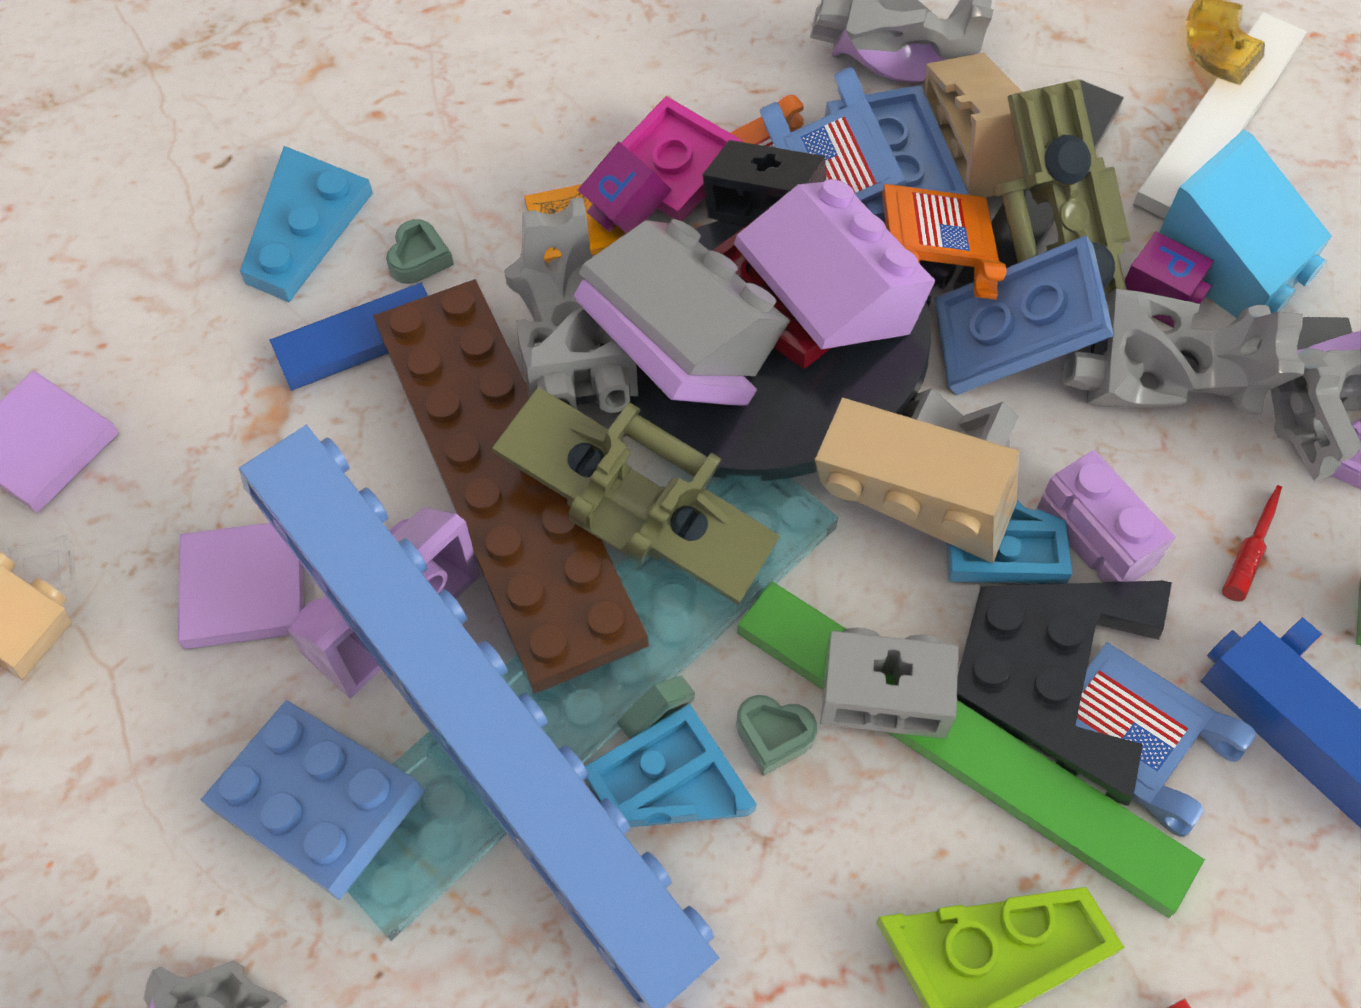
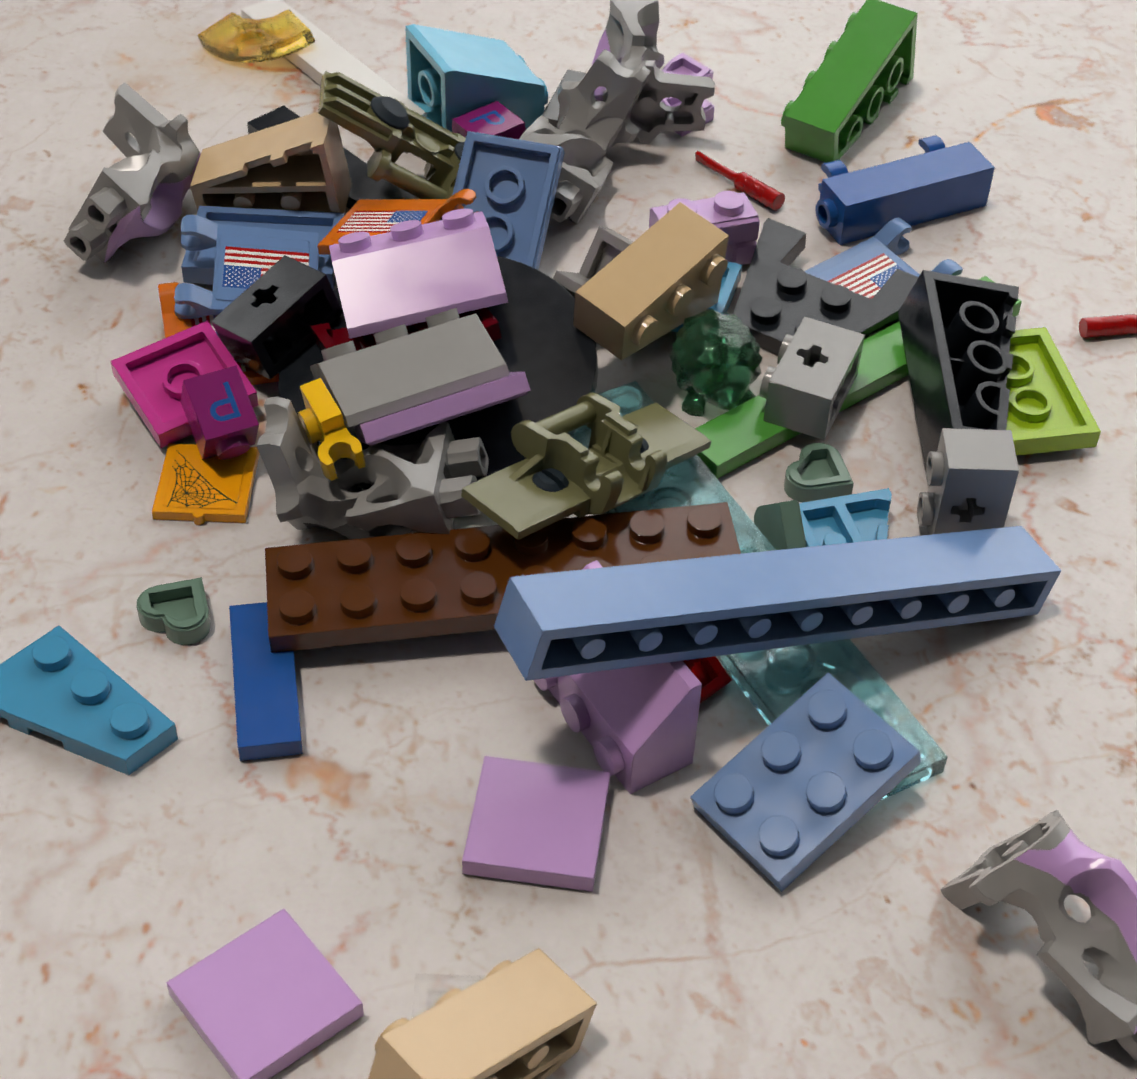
camera: 75 degrees left, 15 degrees down
none -> yellow plate [298,378,366,481]
none -> clear green animal [669,309,762,416]
none -> black wedge [898,270,1019,468]
none -> light grey brick [917,428,1019,535]

